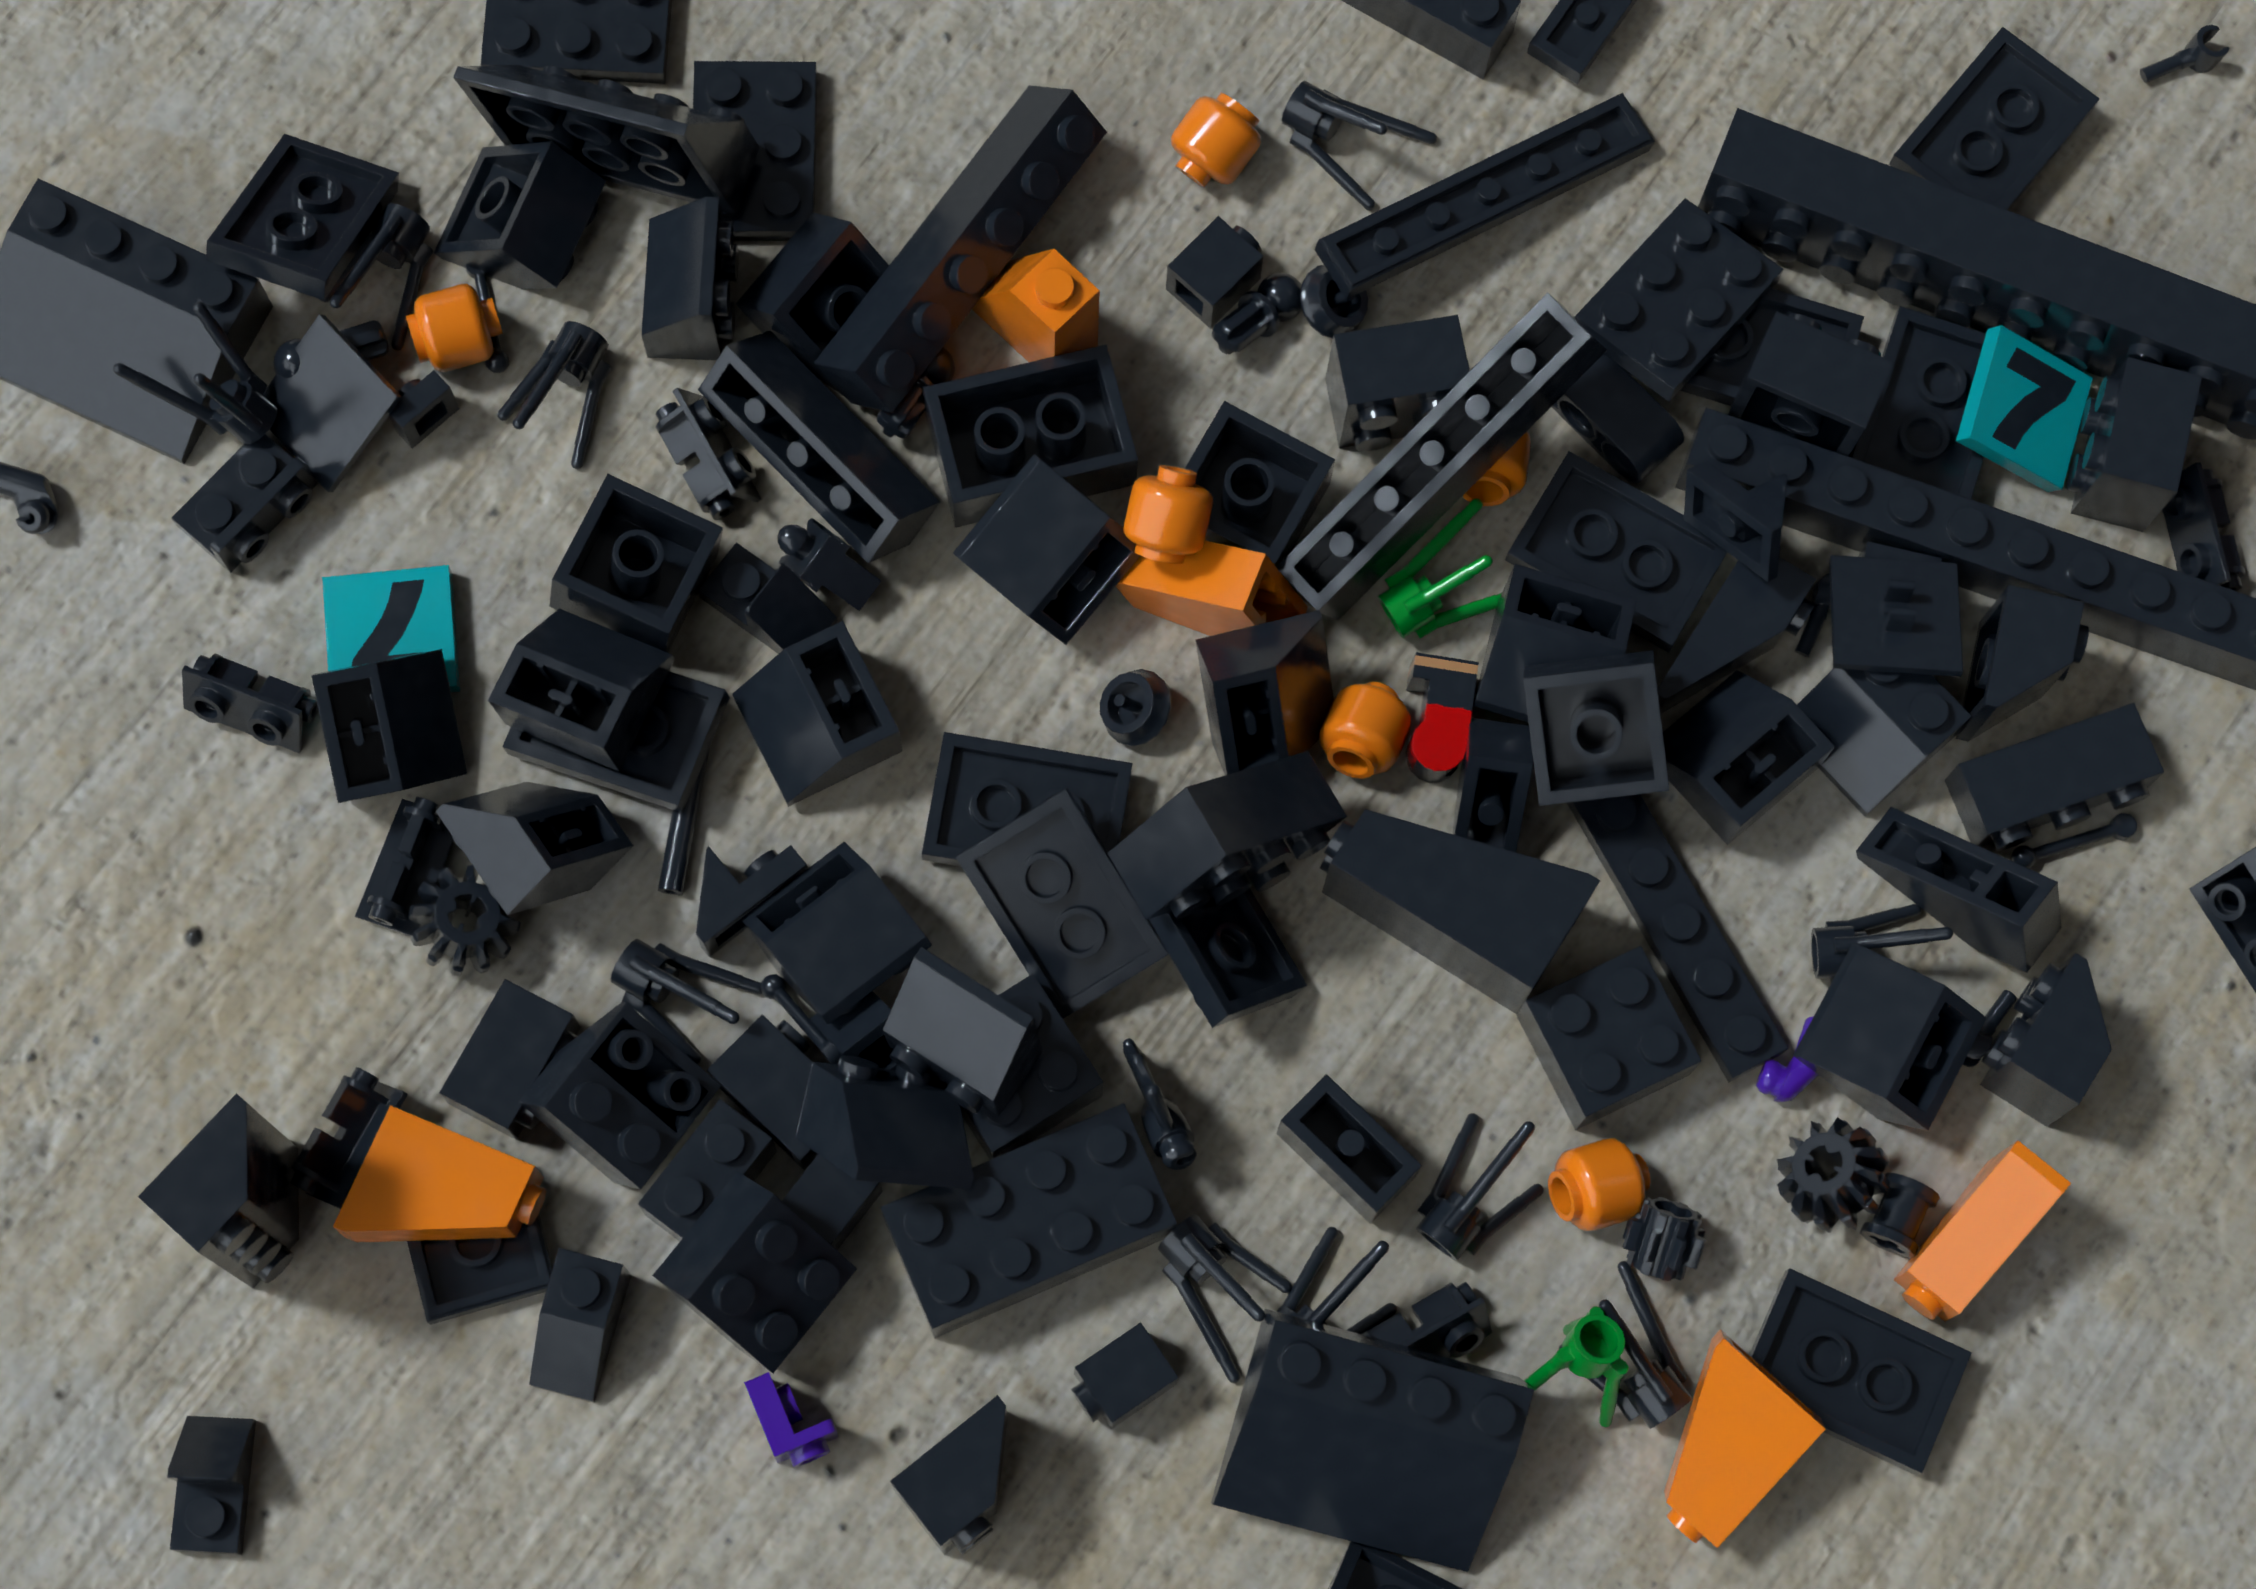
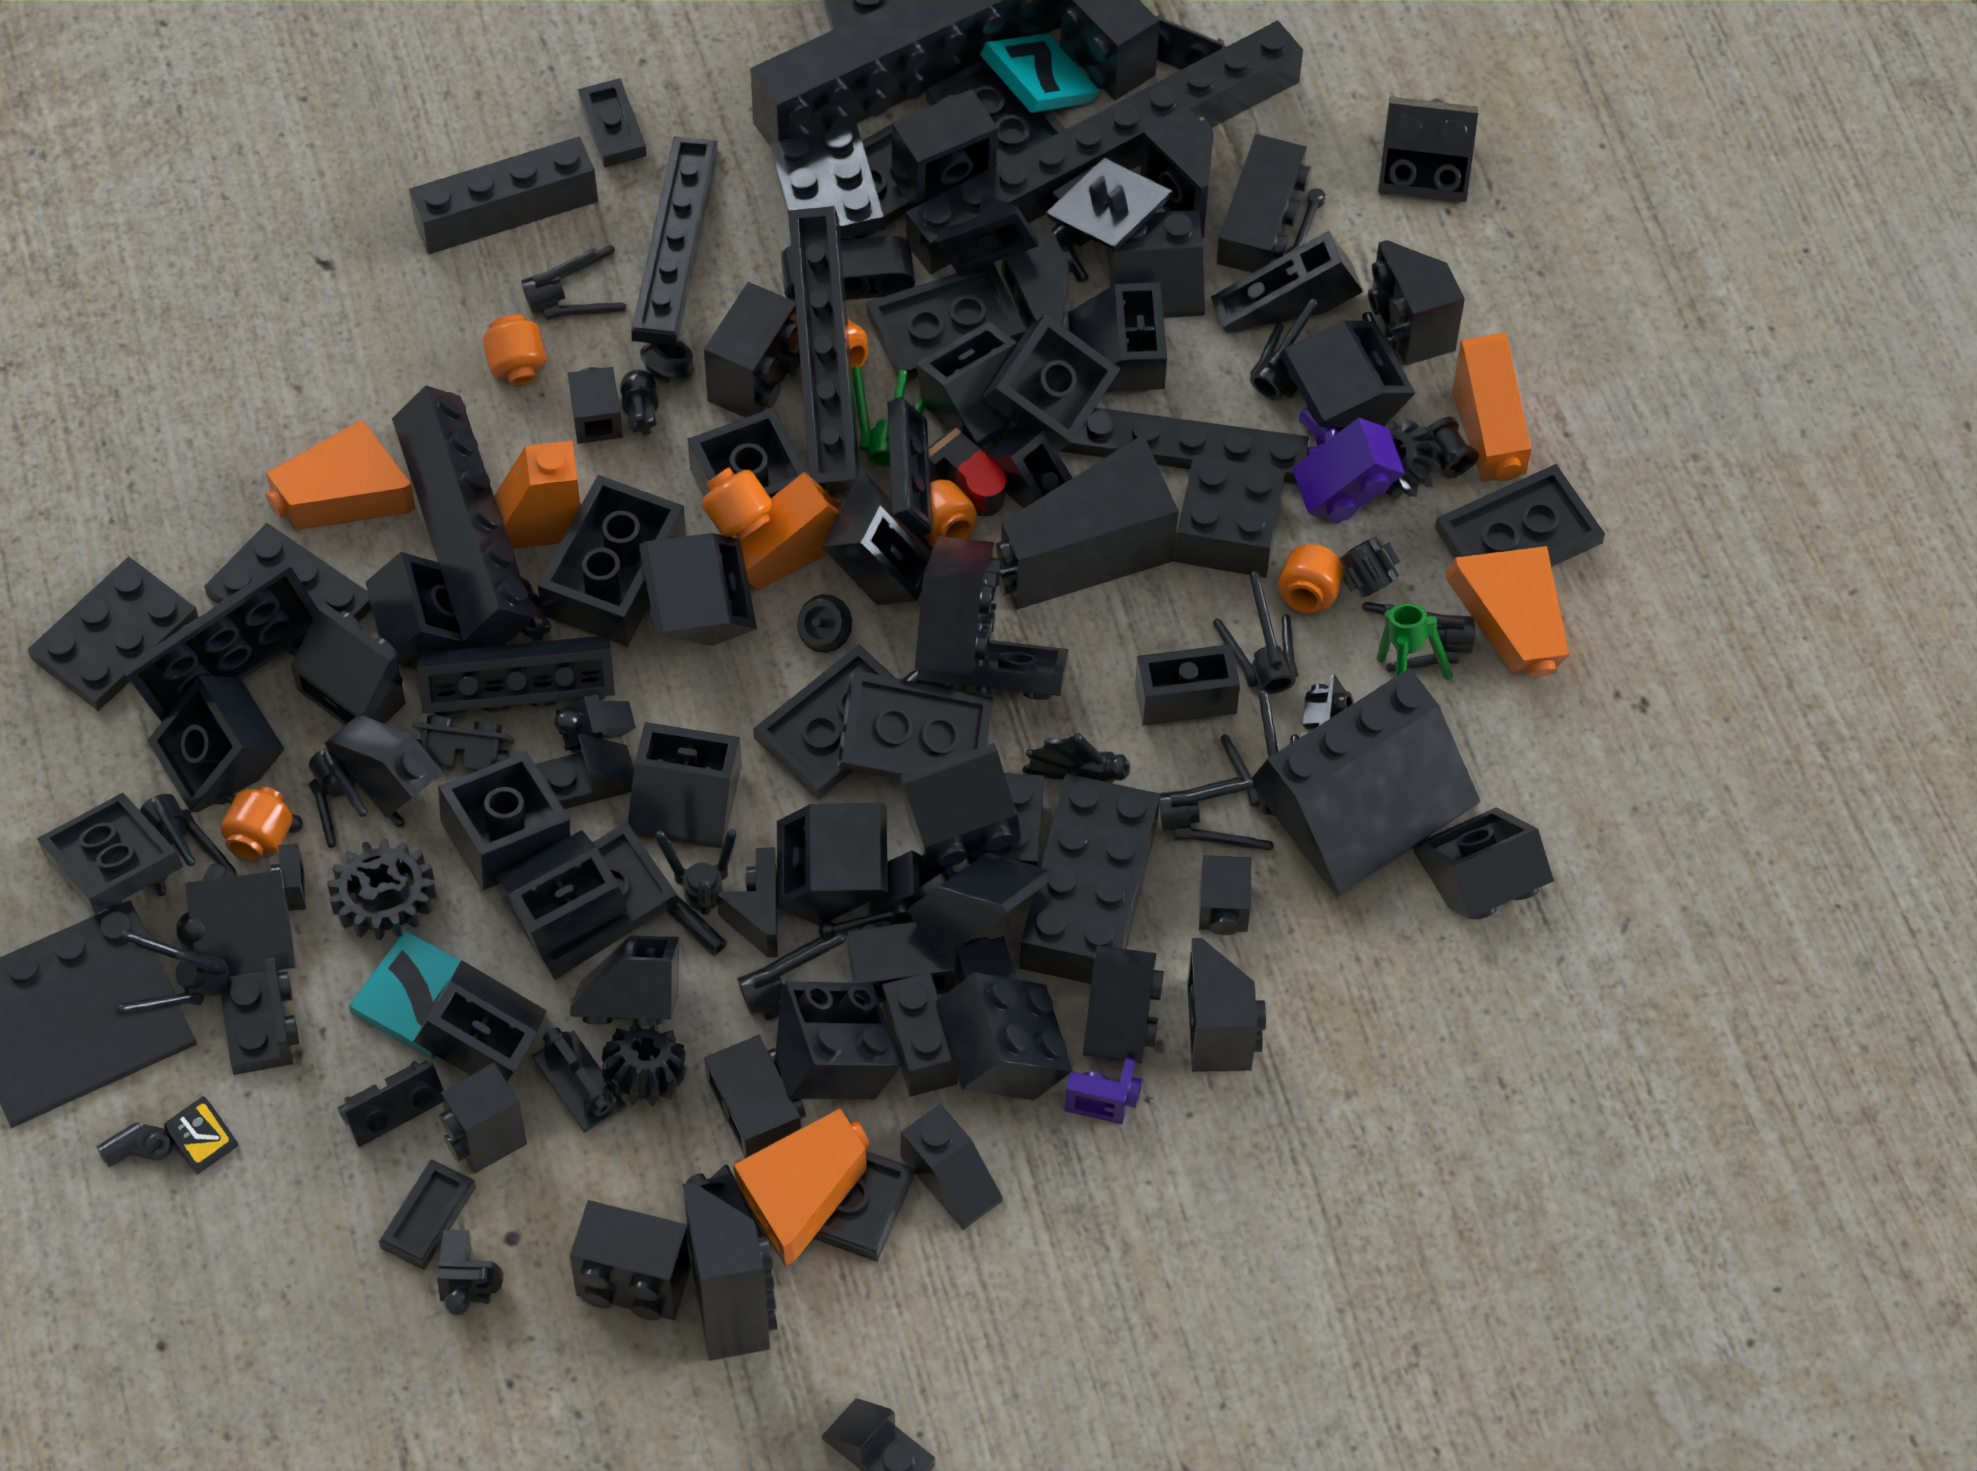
camera: 50 degrees left, 15 degrees down
none -> slope [164,1096,239,1175]
none -> orange slope [265,419,416,530]
none -> black slope [324,715,443,818]
none -> black gear [327,839,437,940]
none -> black tile [379,1159,476,1270]
none -> black piece [437,1230,504,1316]
none -> black brick [439,1063,527,1173]
none -> black brick [570,1200,692,1320]
none -> black plant [655,829,737,915]
none -> black tile [887,397,933,538]
none -> black brick [1083,945,1164,1063]
none -> dark purple brick [1292,417,1405,524]

